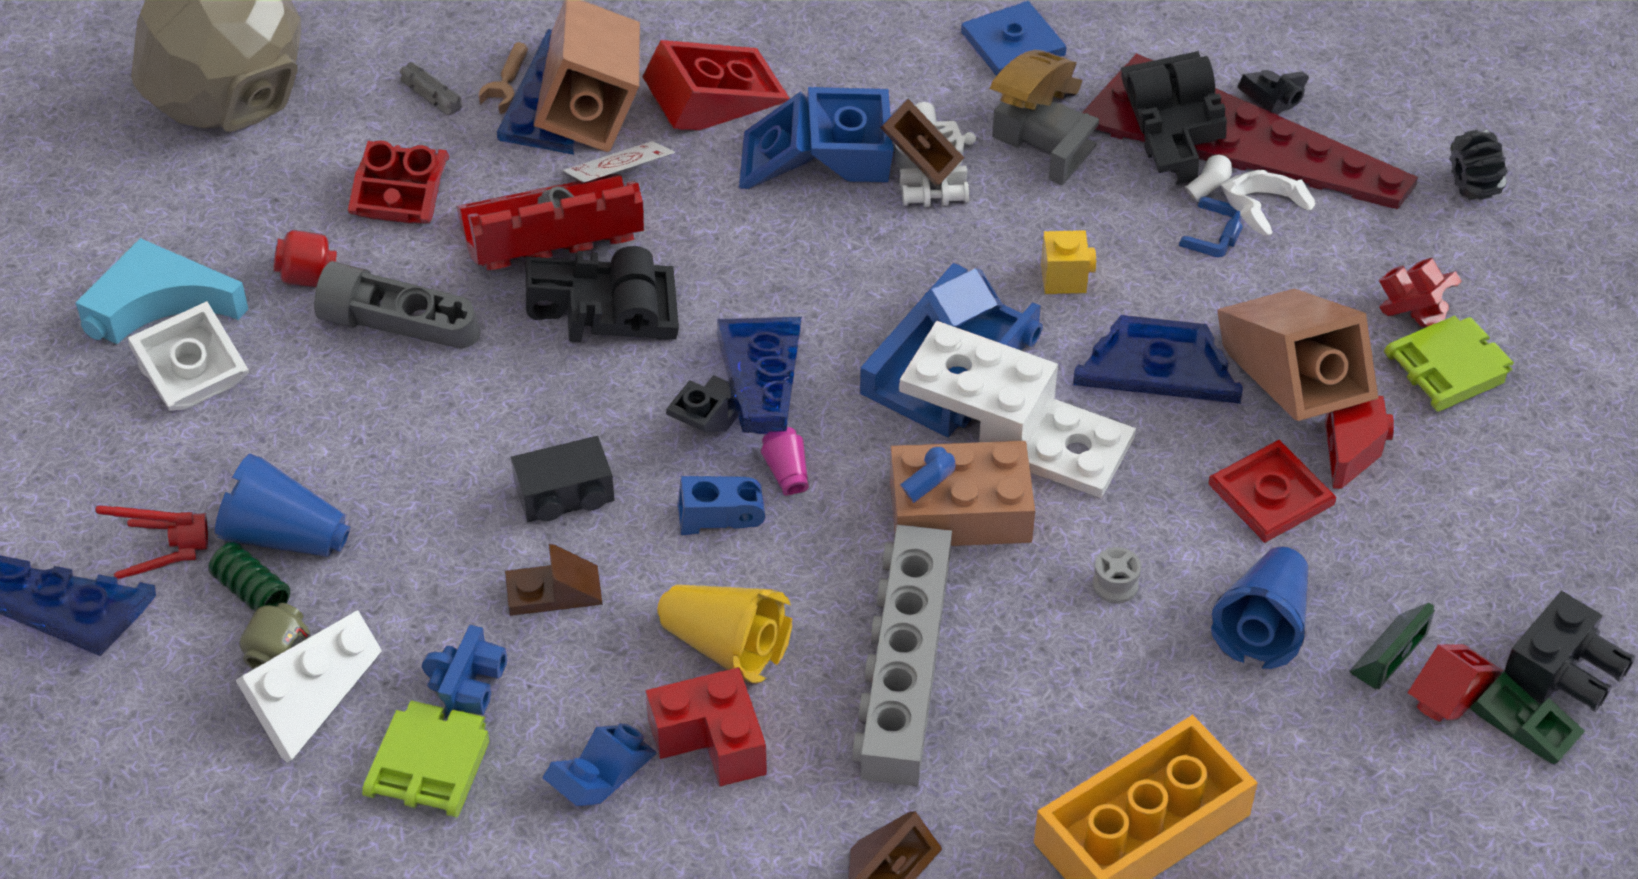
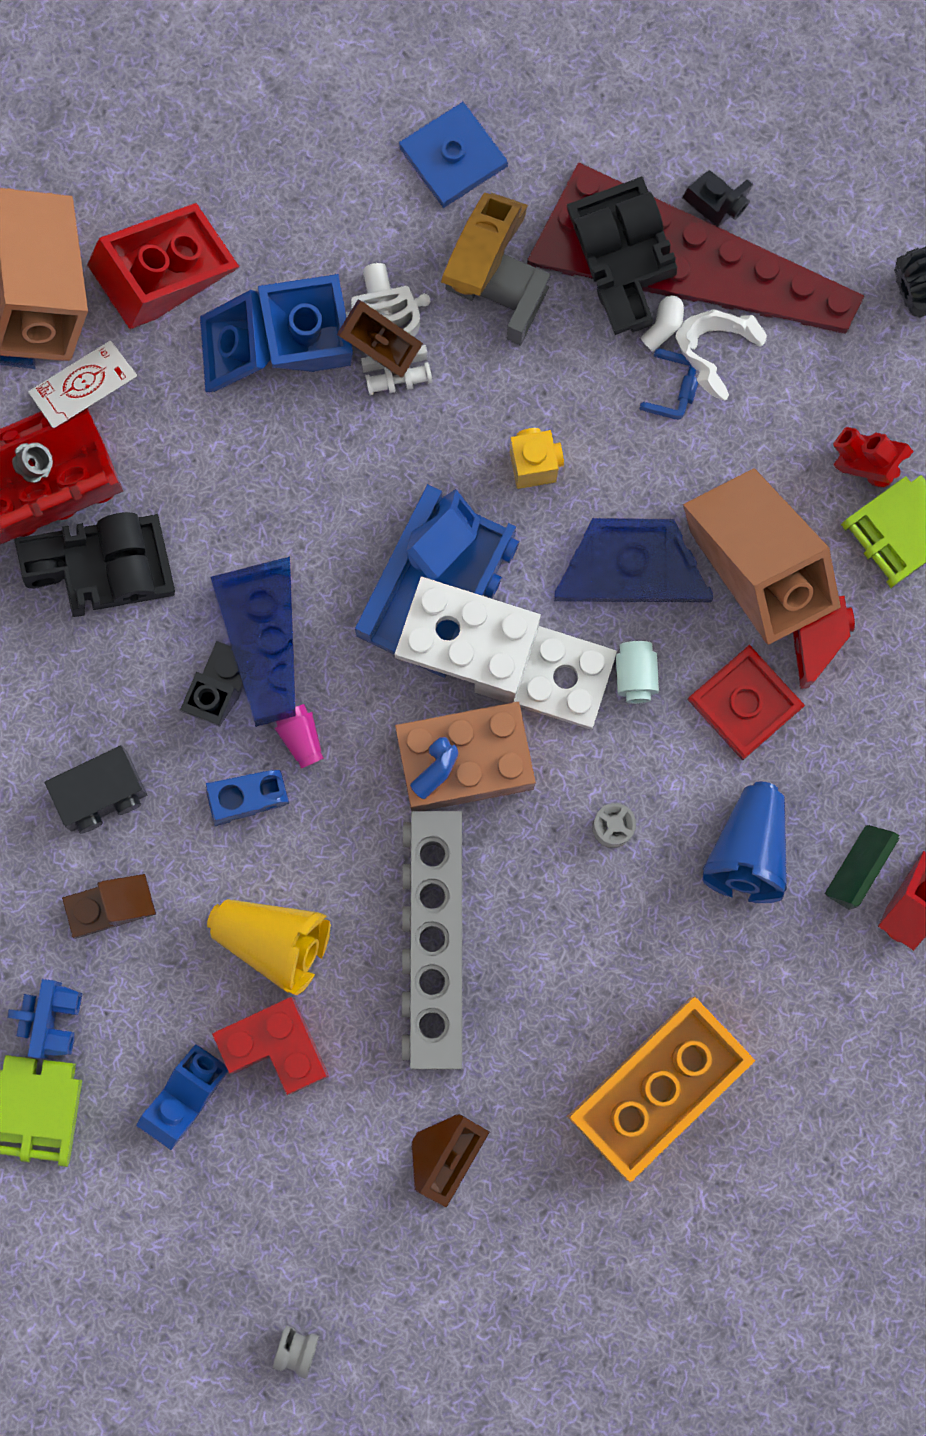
camera: 10 degrees left, 30 degrees up
none -> light aqua brick [616,641,659,704]

